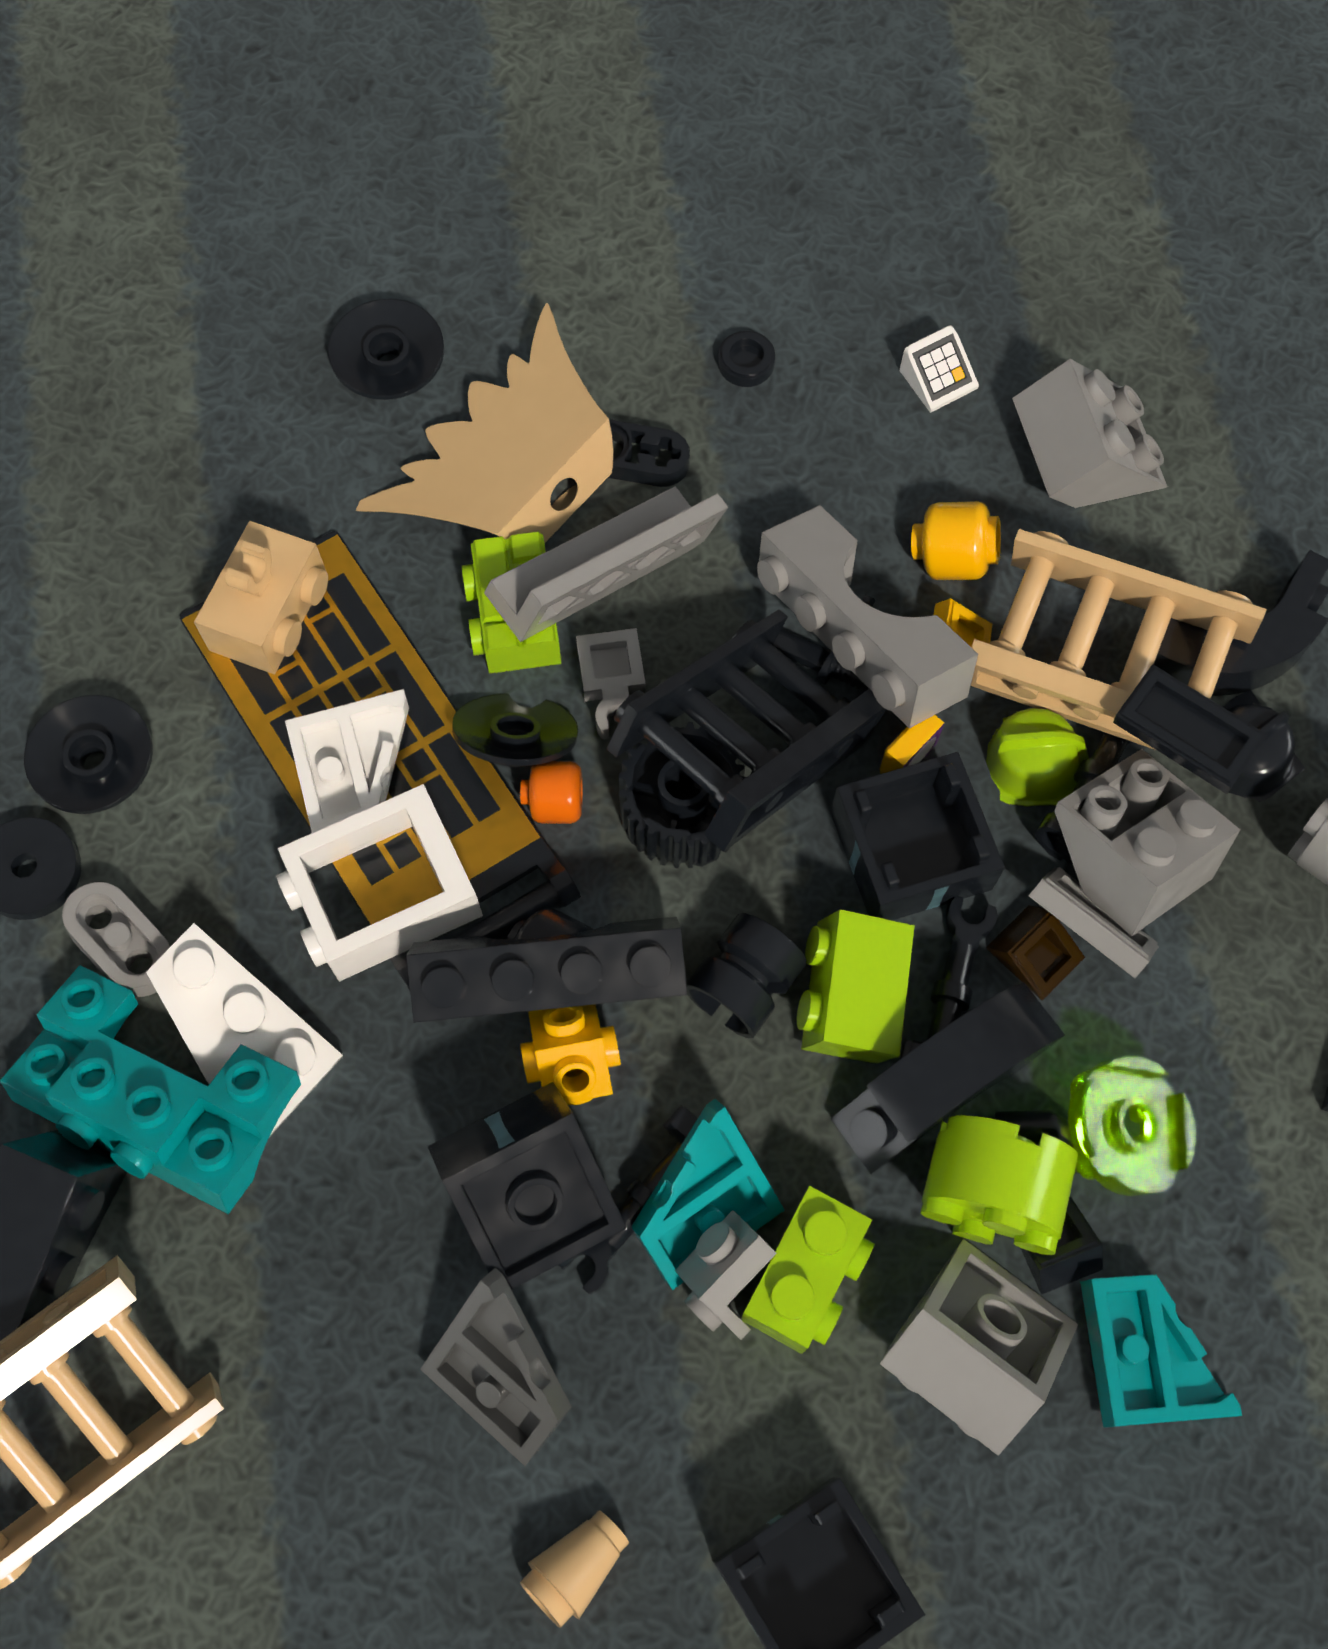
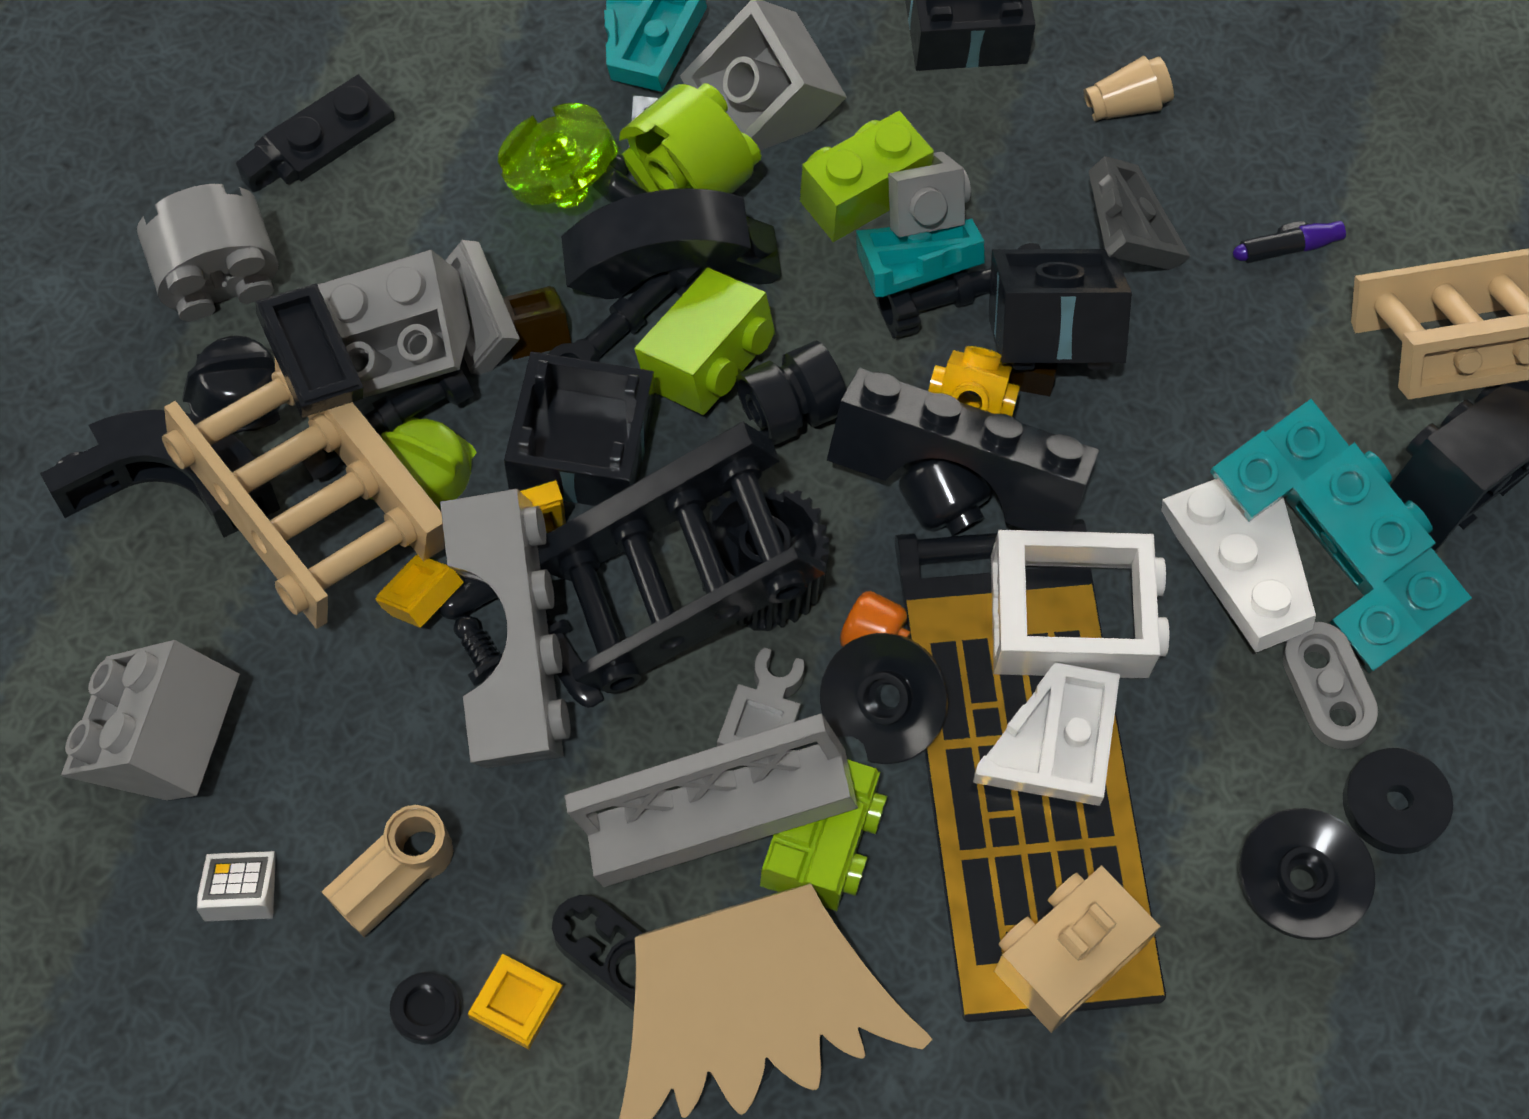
camera: 155 degrees left, 5 degrees down
yellow head [911,501,1001,580] -> none
none -> tan piece [321,805,453,937]
none -> yellow tile [468,954,563,1050]
none -> piece [1233,221,1346,263]

